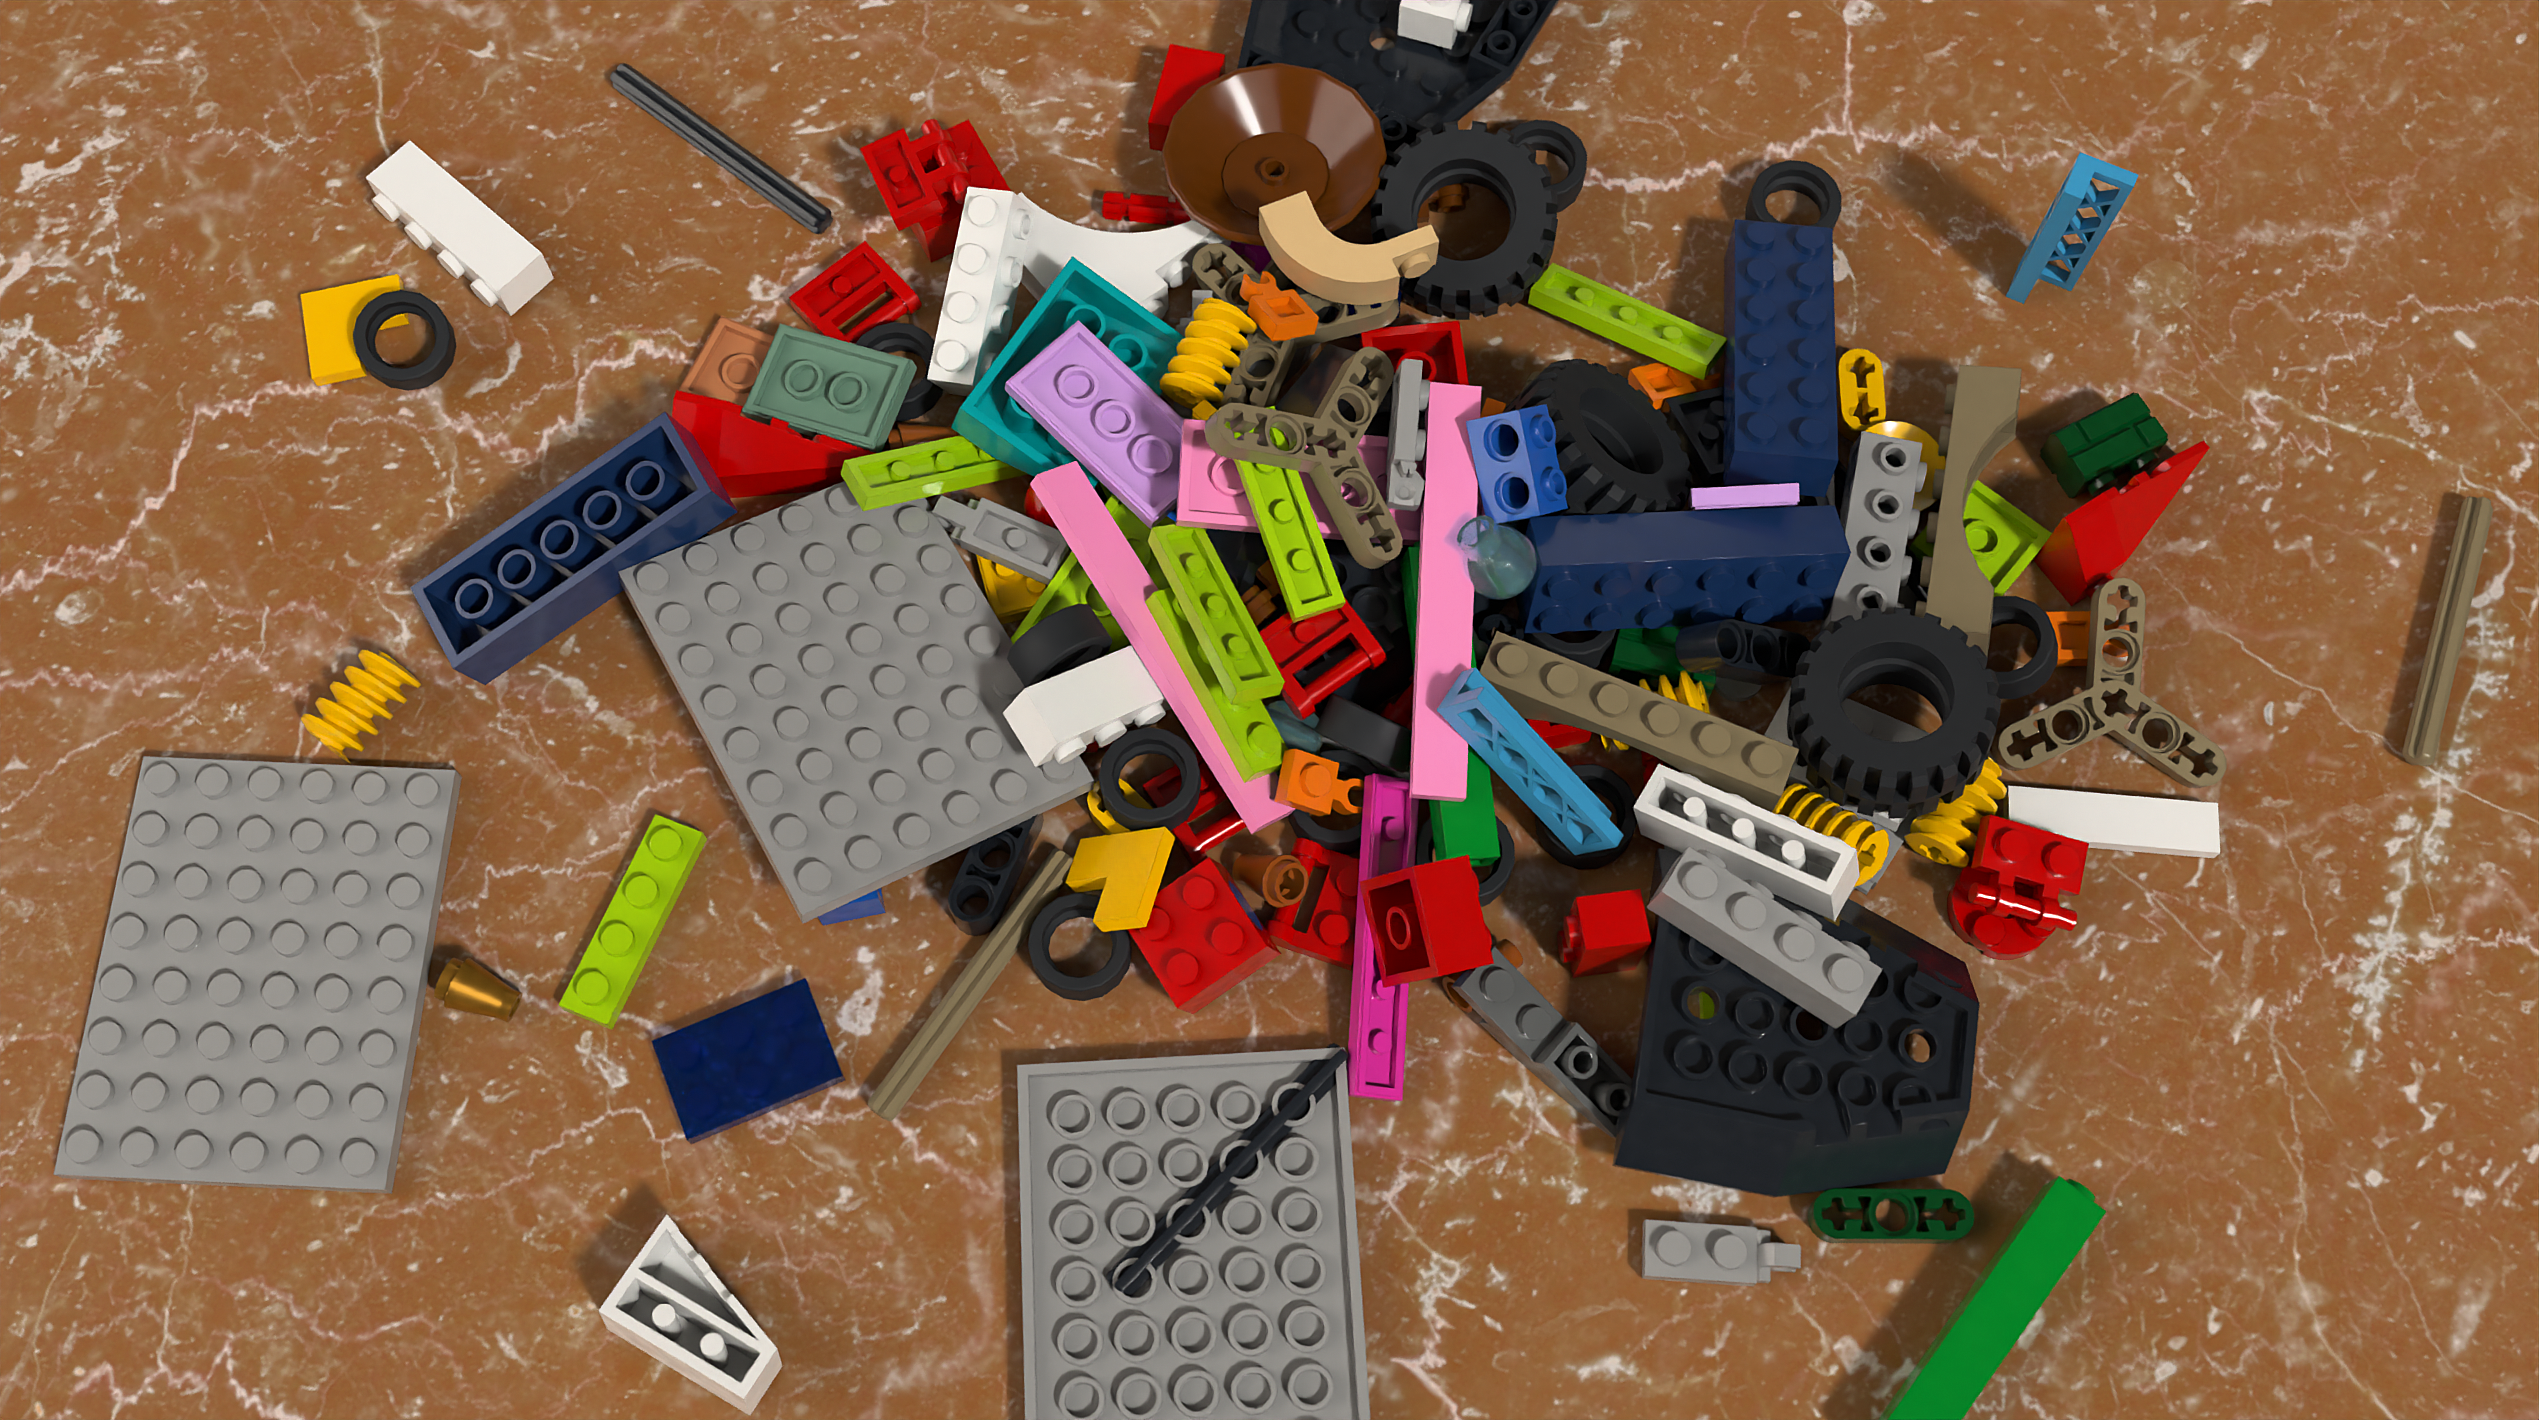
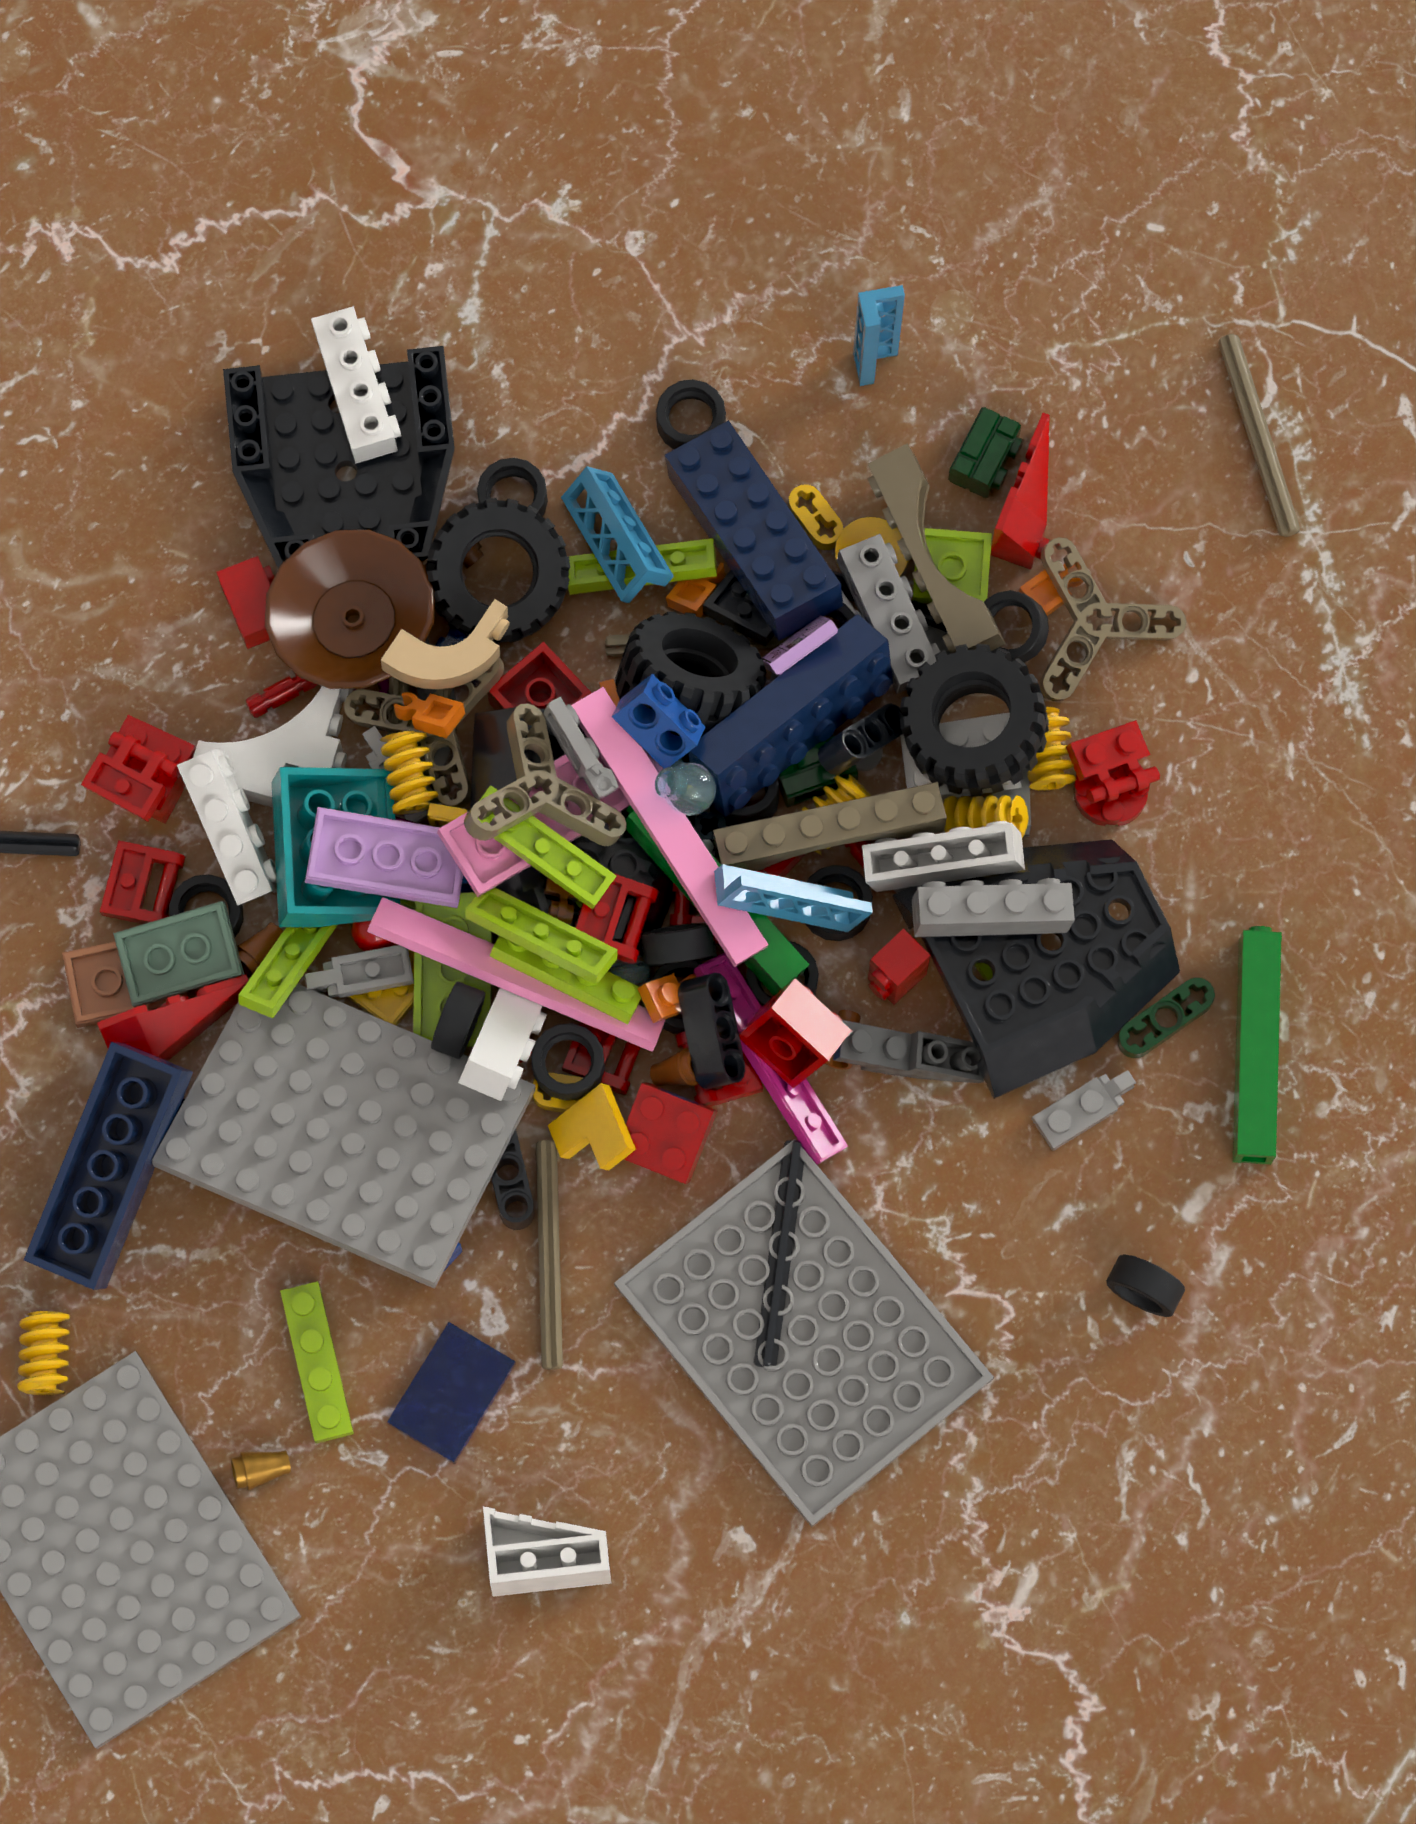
camera: 35 degrees left, 5 degrees up
black tyre [1028,893,1132,1001] -> none
white tile [2003,785,2220,858] -> none
none -> dark azure fence [561,466,674,603]
none -> black beam [678,972,745,1089]

